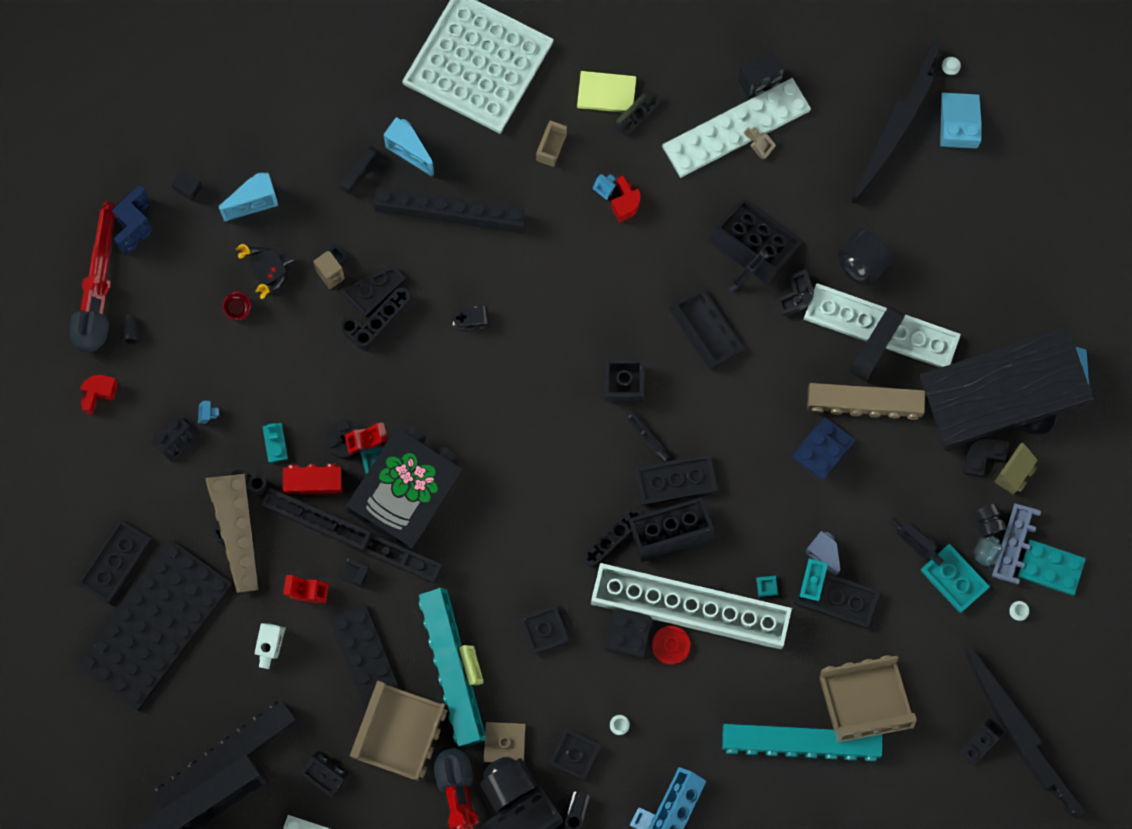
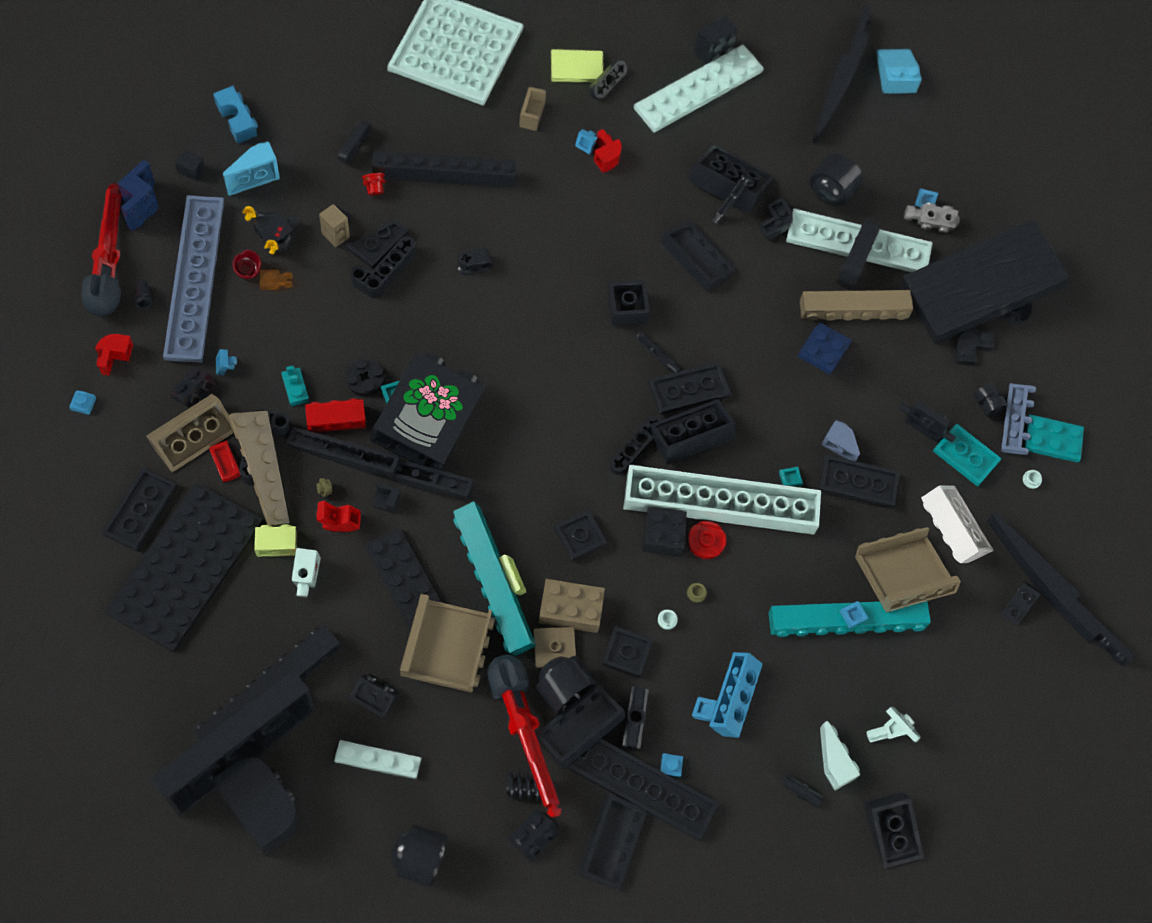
camera: 15 degrees left, 10 degrees down
red brick [345,423,388,454] -> none
medium azure slope [384,117,434,177] -> none
dark tan plate [744,127,776,159] -> none
teal plate [800,558,828,601] -> none
light aqua plate [942,57,961,75] -> none
clear light blue head [974,536,1002,566] -> none
olive slope [994,443,1037,495] -> none
none -> dark azure tile [69,390,96,415]
none -> dark tan slope [146,394,234,472]
none -> sand blue plate [163,196,224,363]
none -> red tile [209,441,241,483]
none -> dark azure arch [213,86,258,144]
none -> yellowish green brick [255,524,297,557]
none -> clear orange plate [260,270,293,290]
none -> olive plate [316,478,332,497]
none -> red piece [361,173,386,196]
none -> dark tan brick [539,579,605,633]
none -> olive plate [687,583,707,603]
none -> dark azure plate [840,601,868,629]
none -> light grey brick [904,203,960,233]
none -> dark azure plate [915,189,938,207]
none -> white slope [921,486,994,563]

